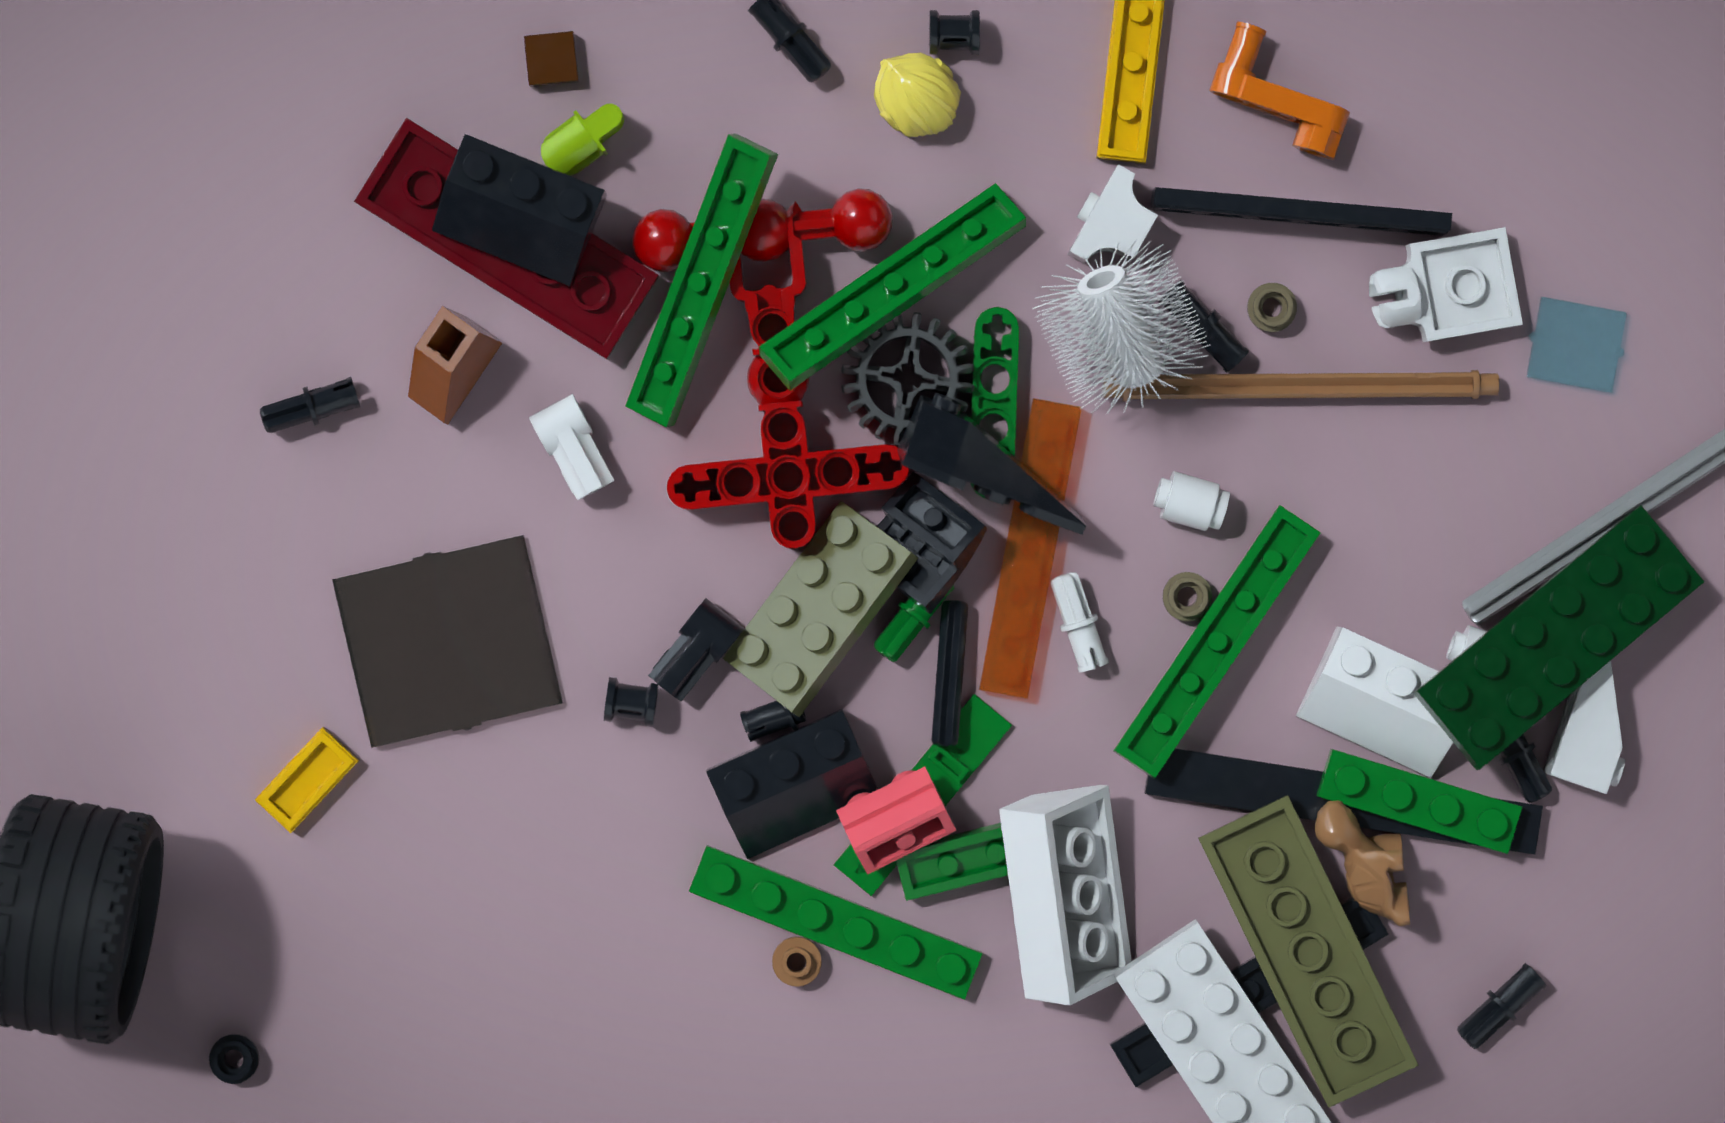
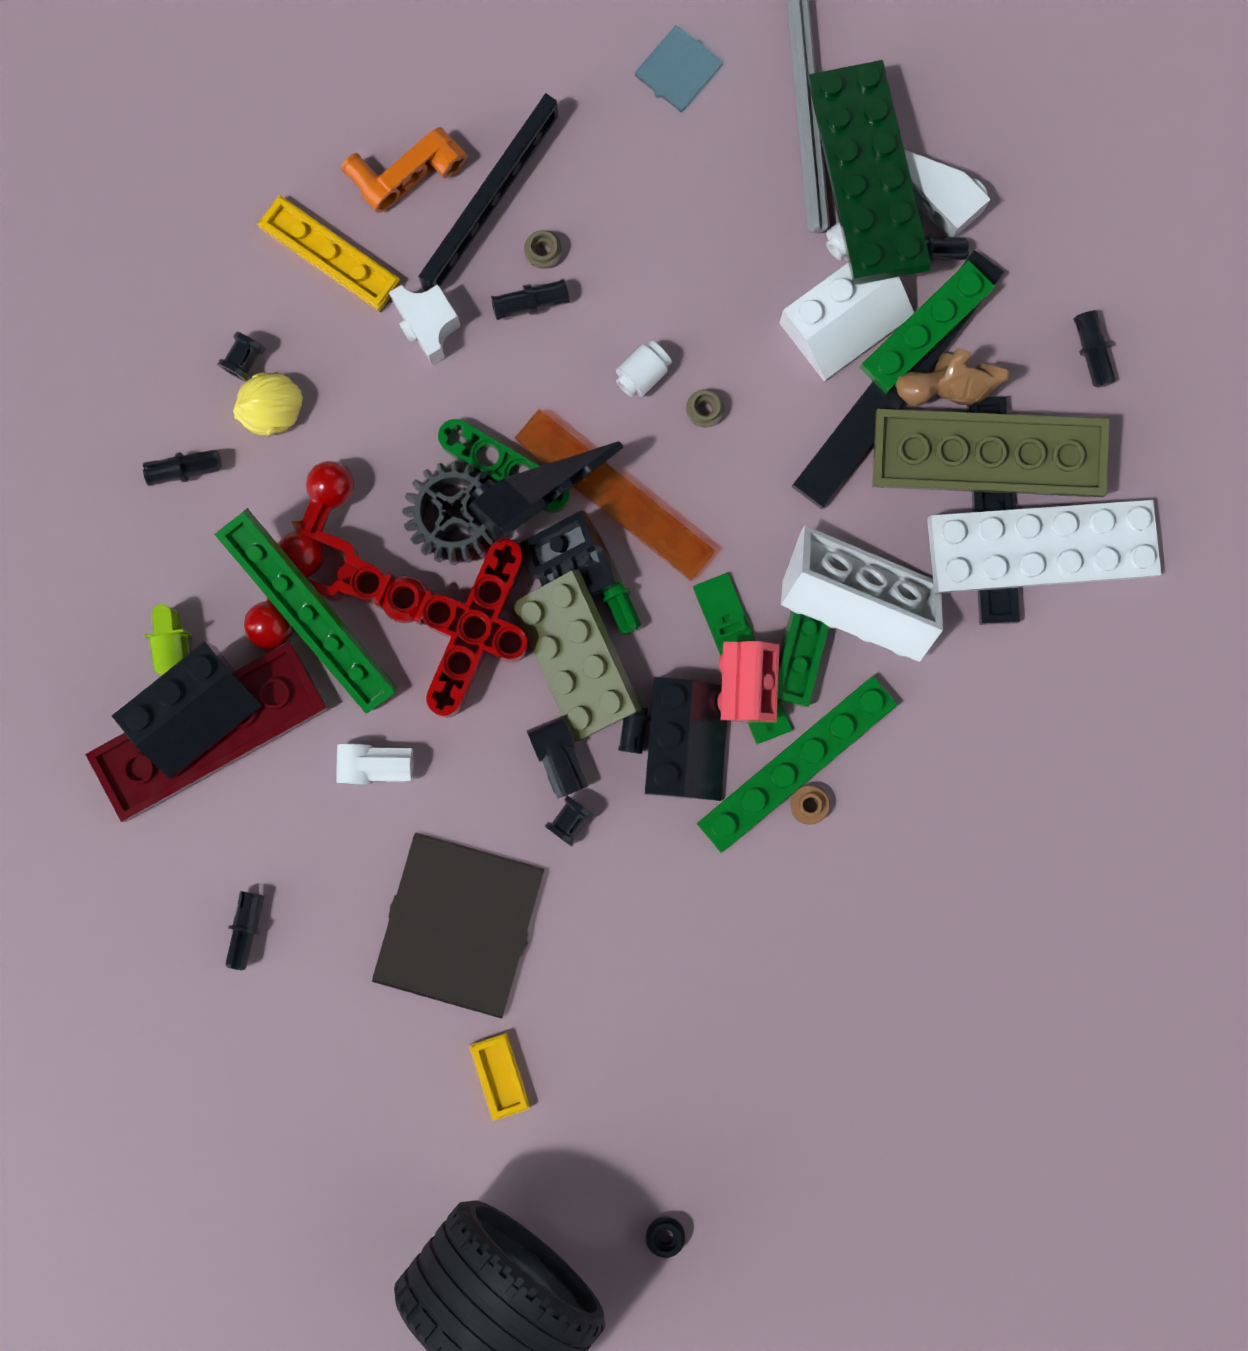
camera: 60 degrees left, 5 degrees down
dark orange slope [408,306,502,425] -> none
reddish brown tile [524,31,579,87] -> none
green plate [759,183,1026,390] -> none
black axle [931,600,968,747] -> none
white piece [1032,240,1210,414] -> none
white axle [1051,572,1109,672] -> none
medium nougat piece [1102,370,1499,402] -> none
green plate [1113,505,1321,779] -> none
white plate [1369,227,1523,343] -> none

